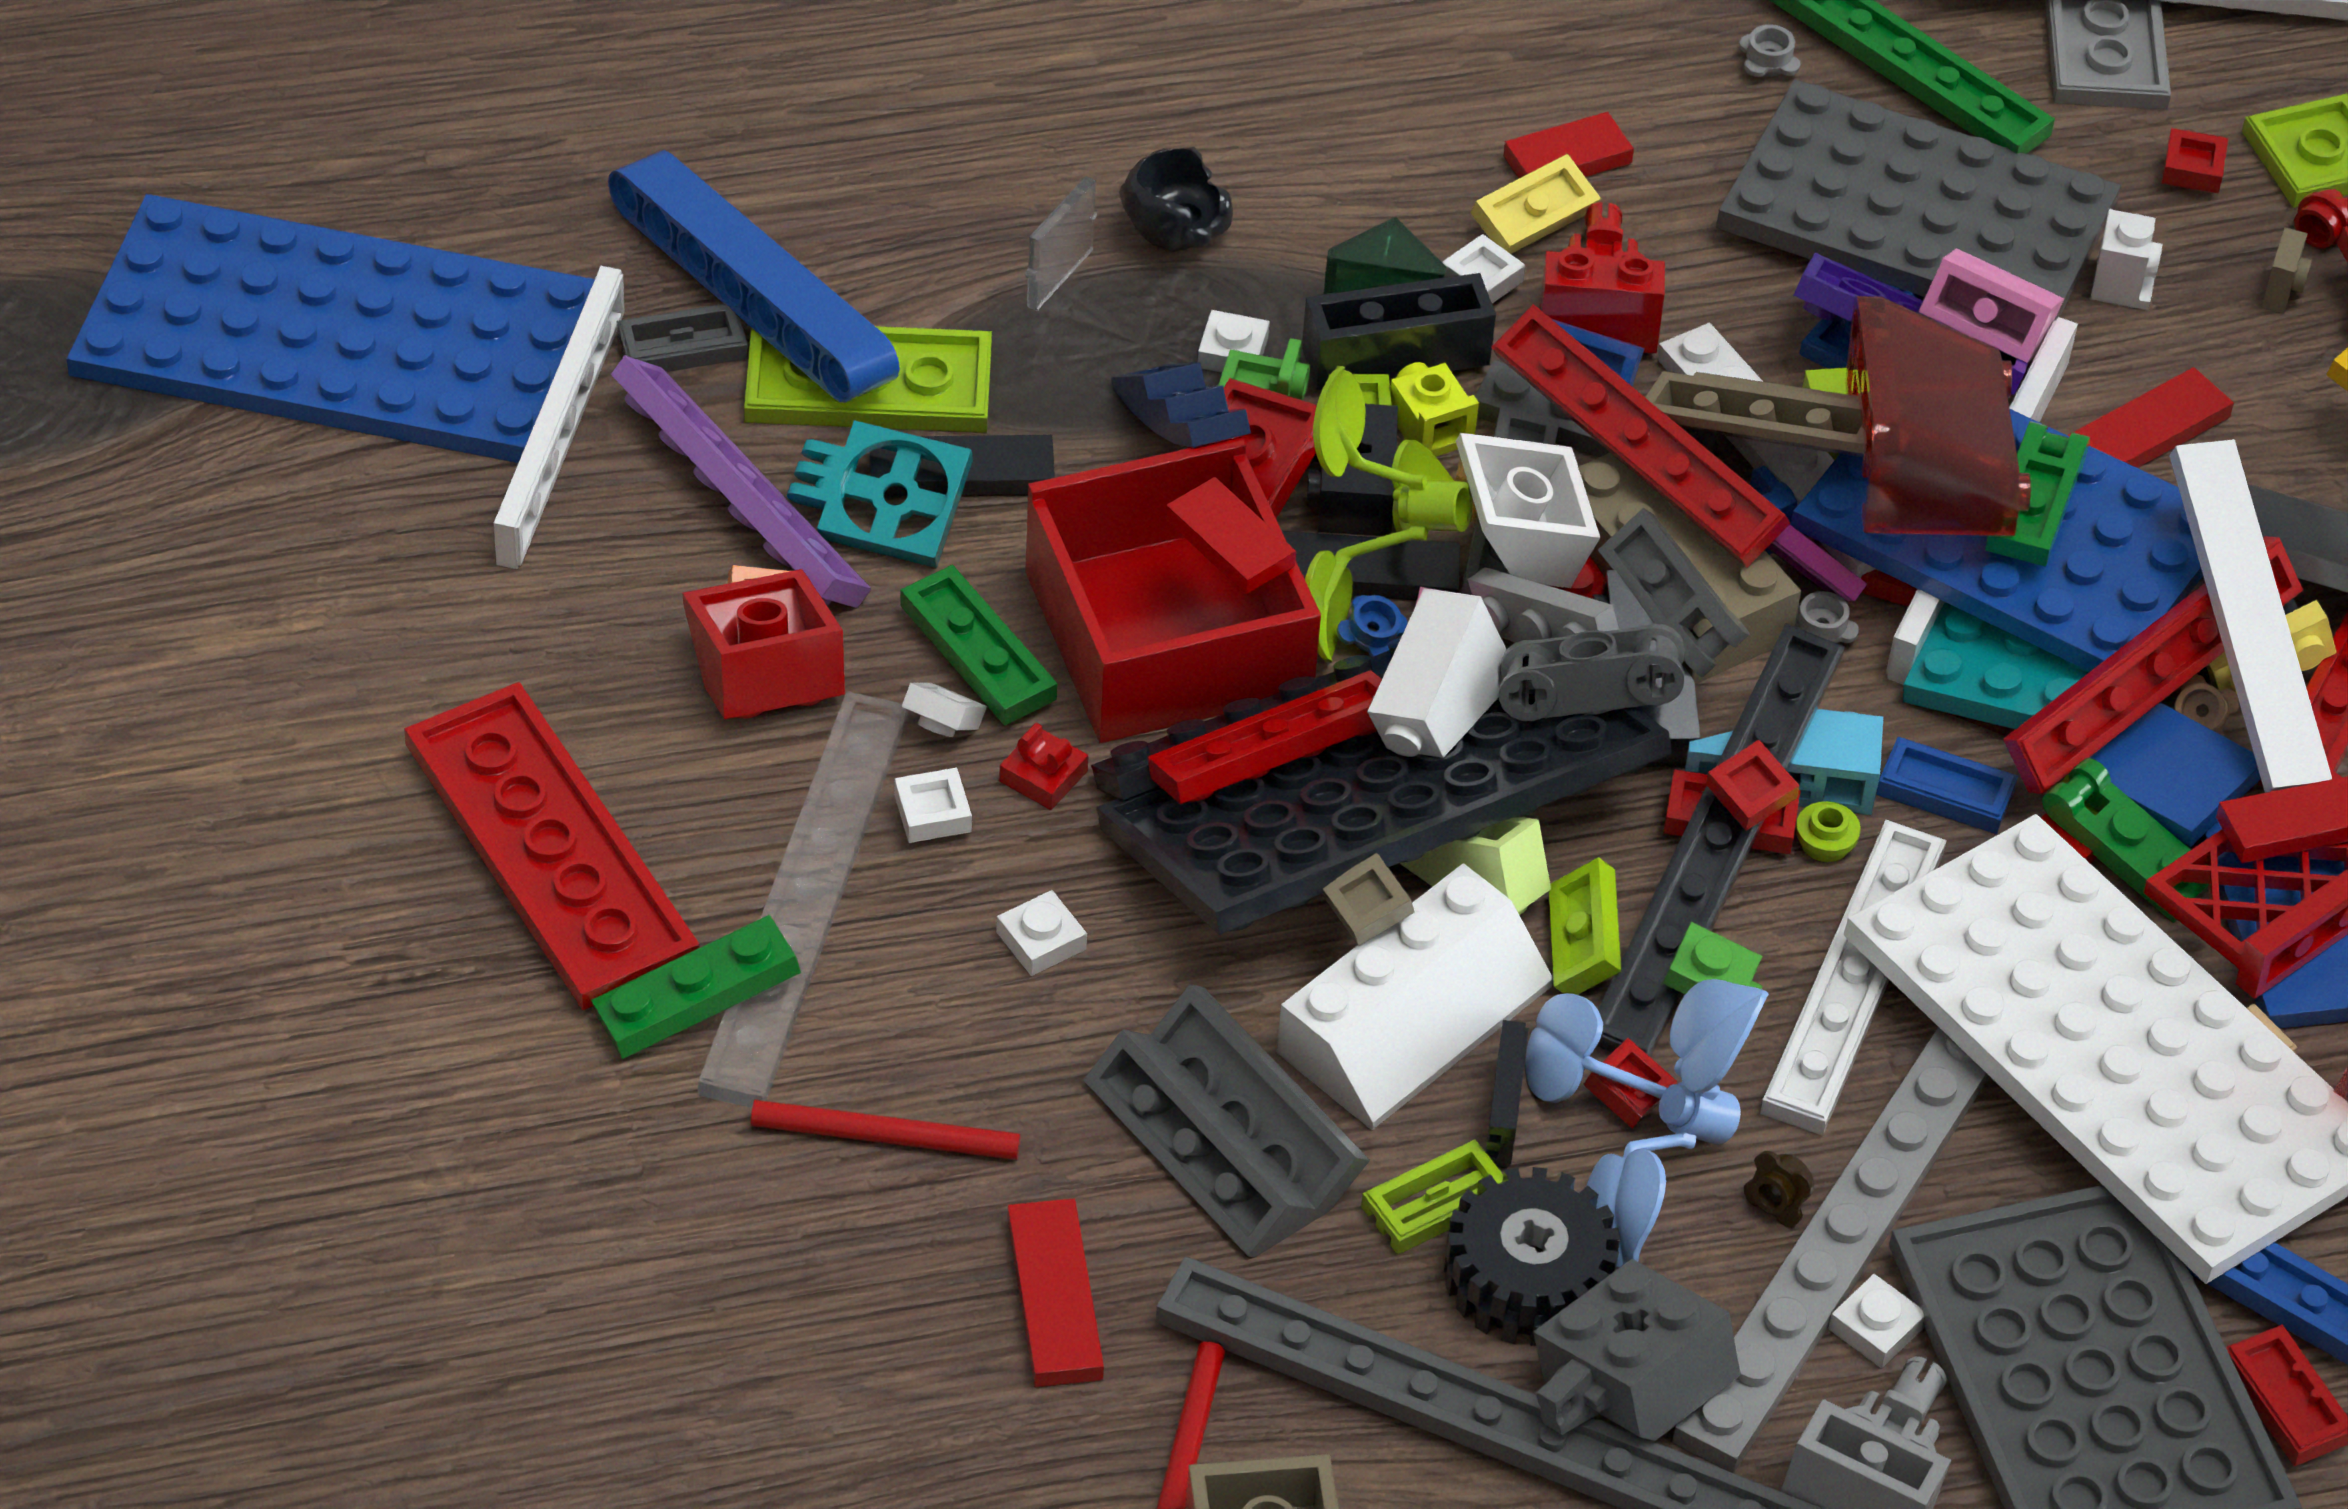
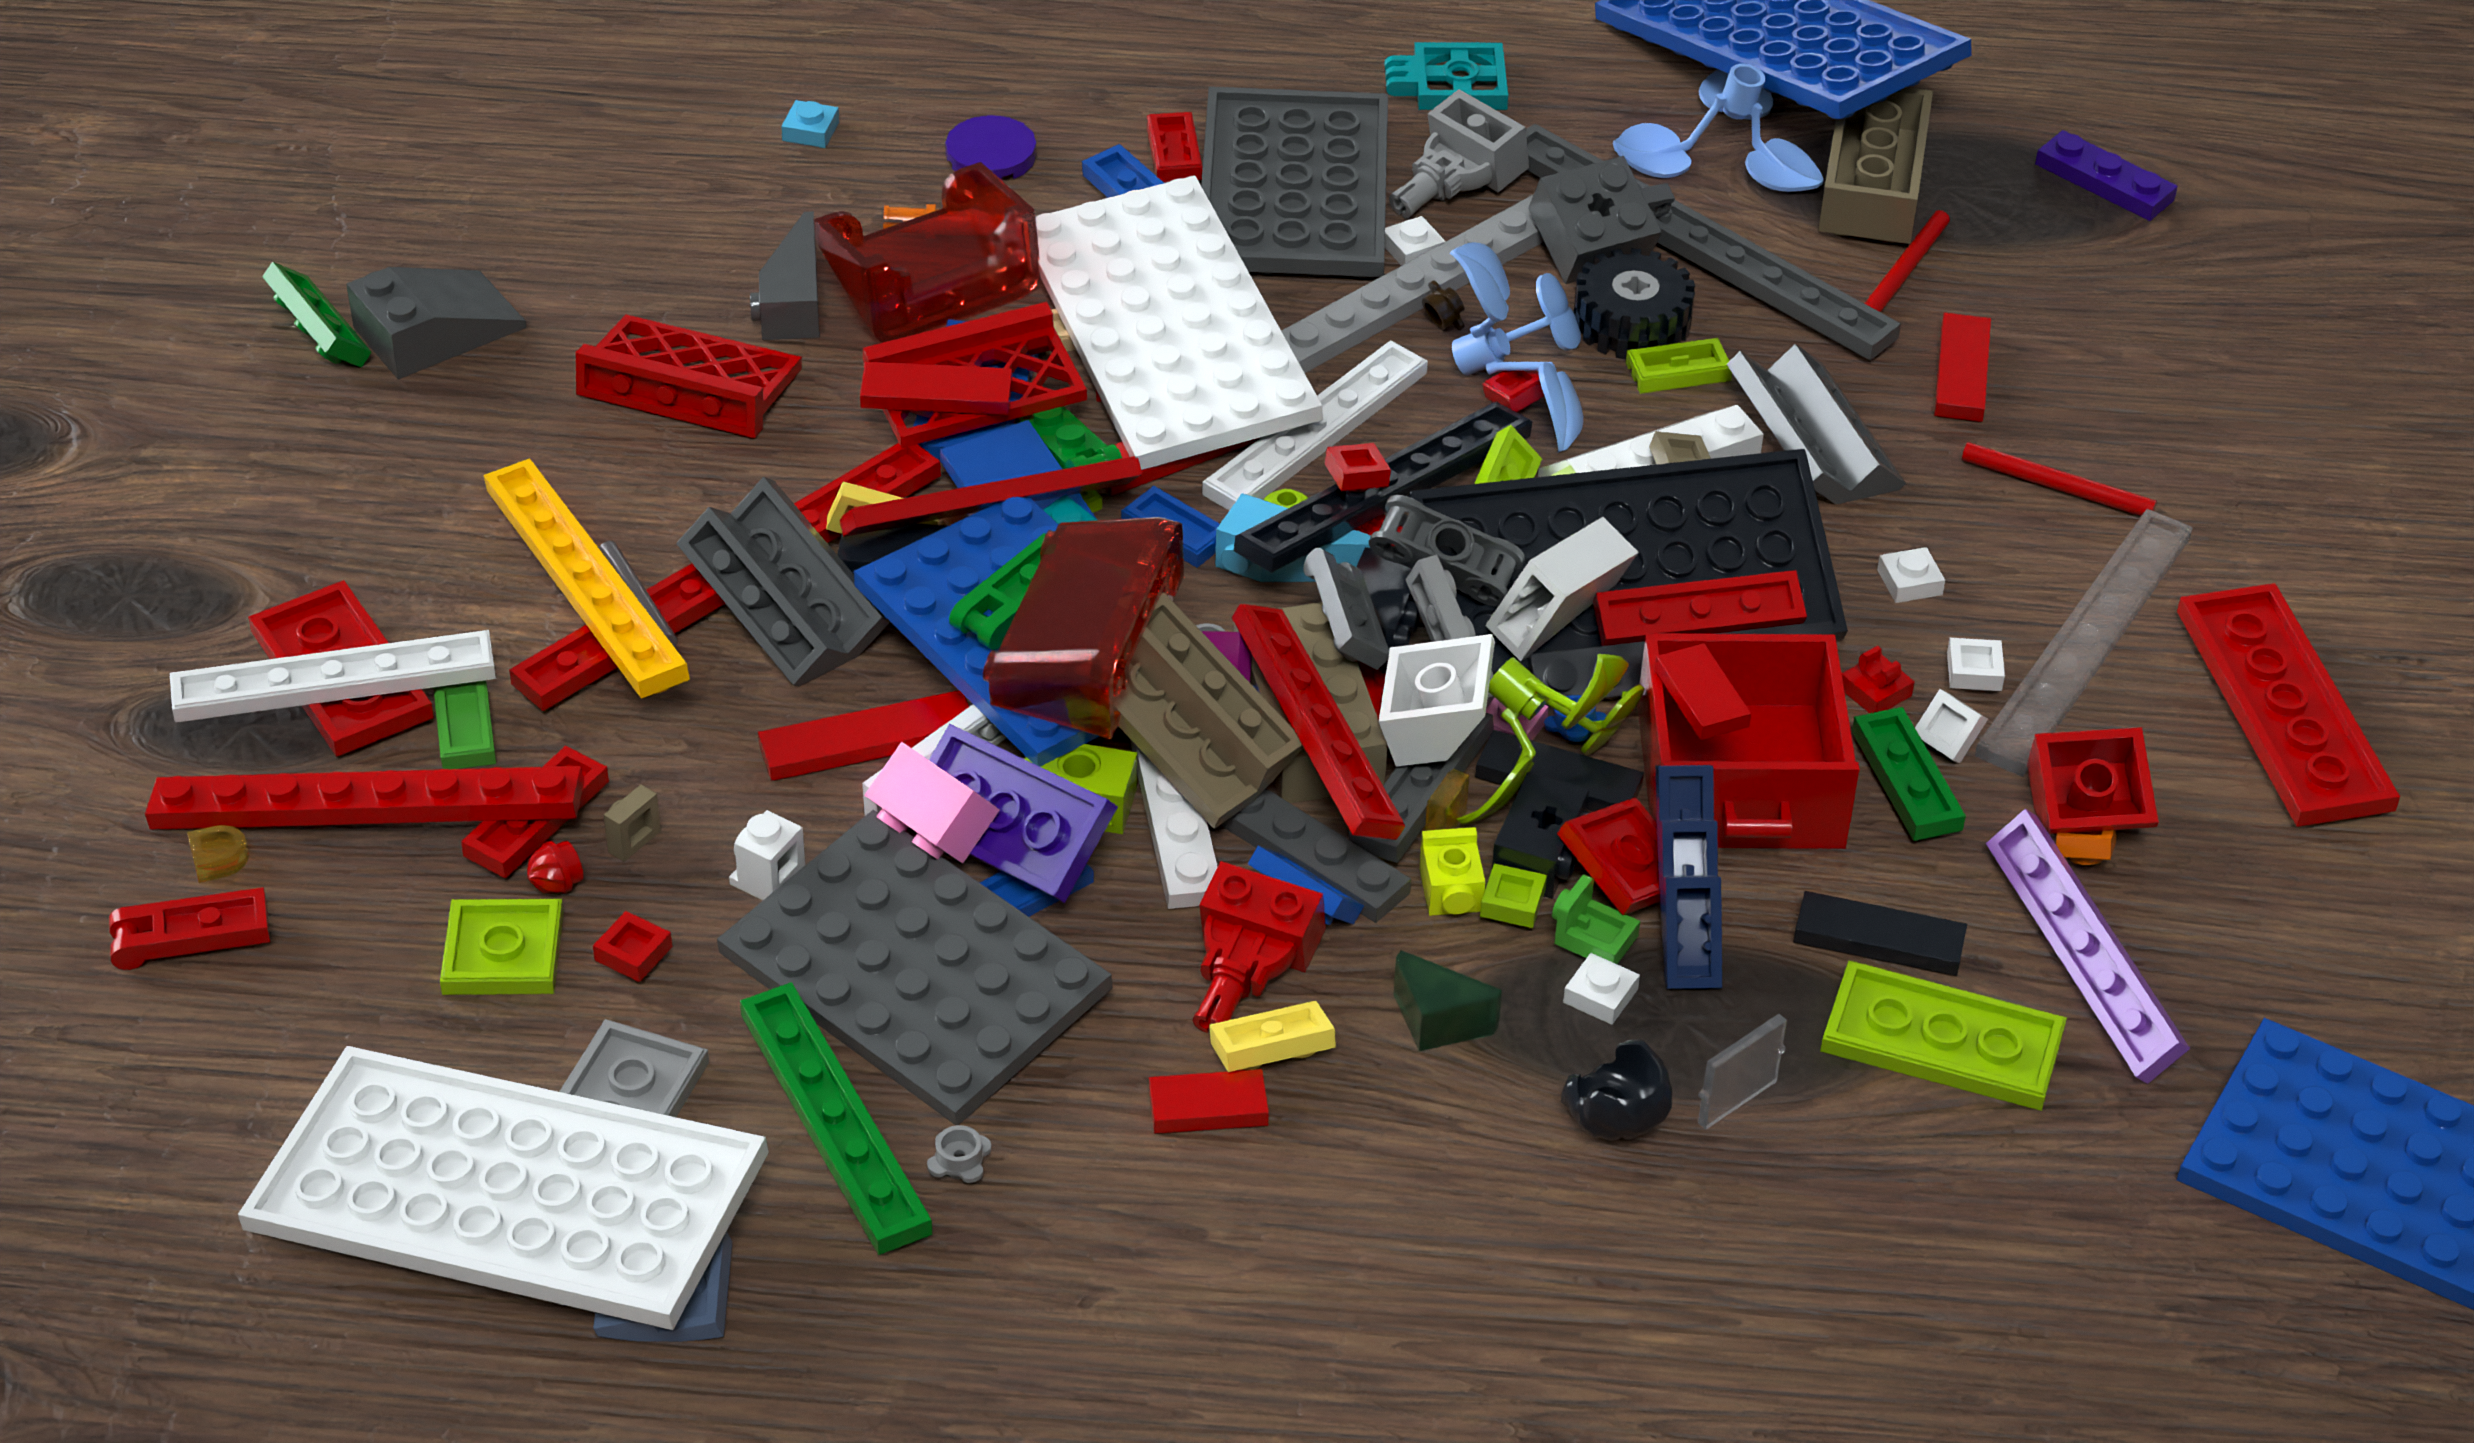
camera: 160 degrees left, 5 degrees down
white tile [494,266,625,569] -> none
green plate [591,914,801,1059] -> none
blue beam [608,150,900,403] -> none
dark grey tile [617,304,747,372] -> none
teal piece [786,420,973,568] -> none
black brick [1302,273,1496,390] -> none
white plate [1440,234,1525,303] -> none
black tile [1486,1020,1529,1169] -> none
bright green bracket [1663,922,1763,994] -> none
white tile [2169,440,2332,793] -> none

